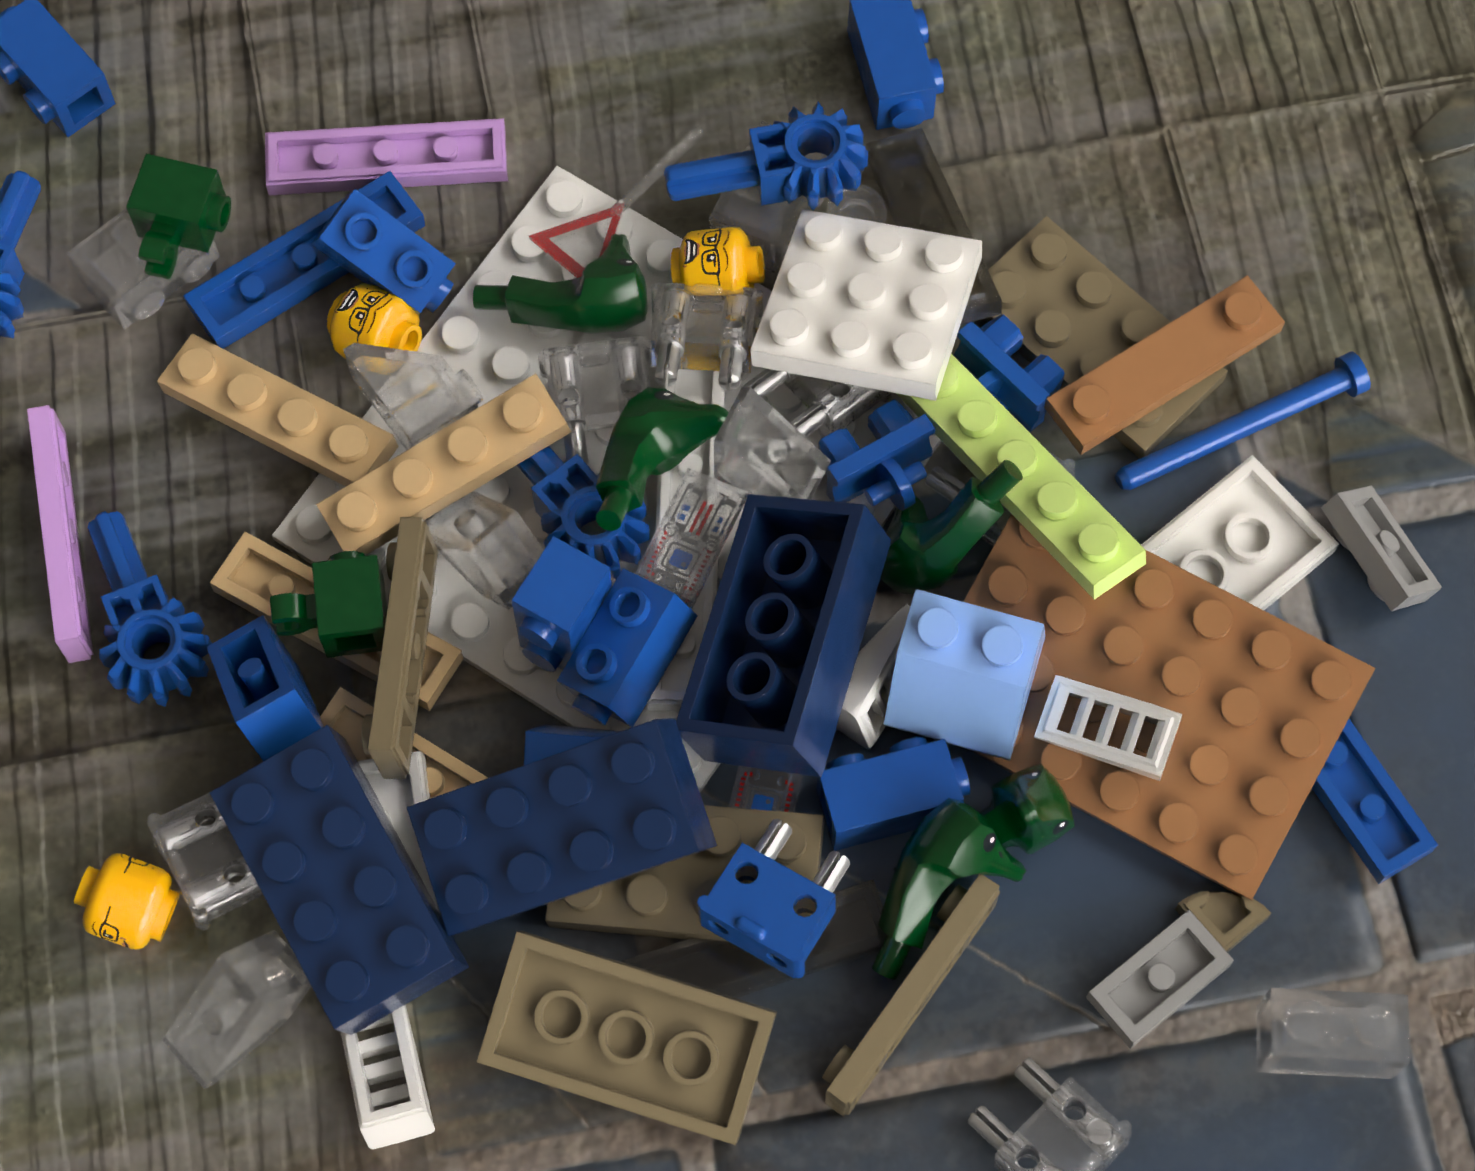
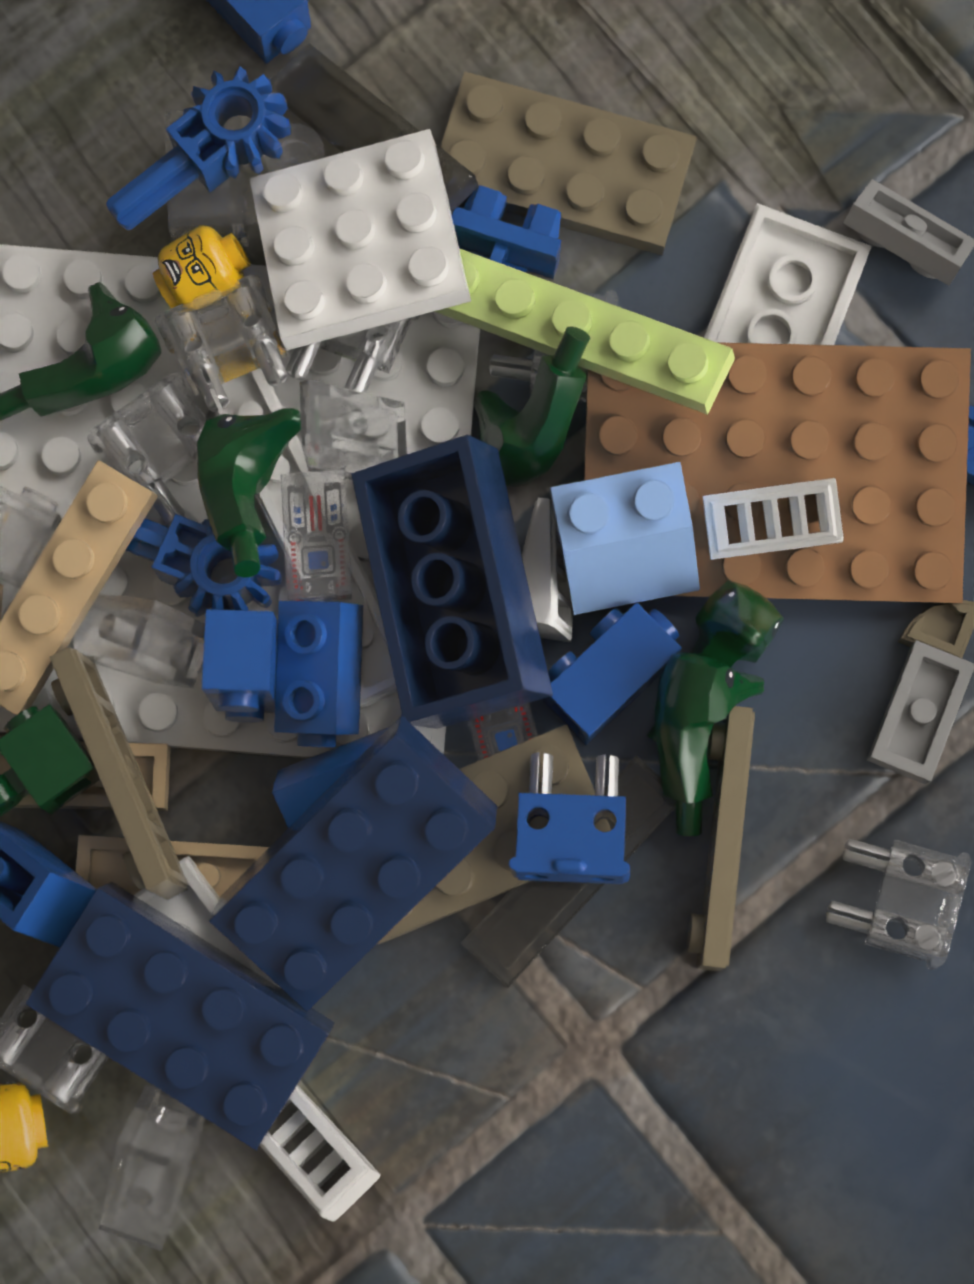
camera: 30 degrees left, 10 degrees up
dark tan plate [477,931,777,1145] -> none
clear piece [529,126,704,278] -> none
blue hips [818,399,935,511] -> none
medium nougat plate [1044,275,1285,455] -> none
blue bar [1115,351,1371,490] -> none

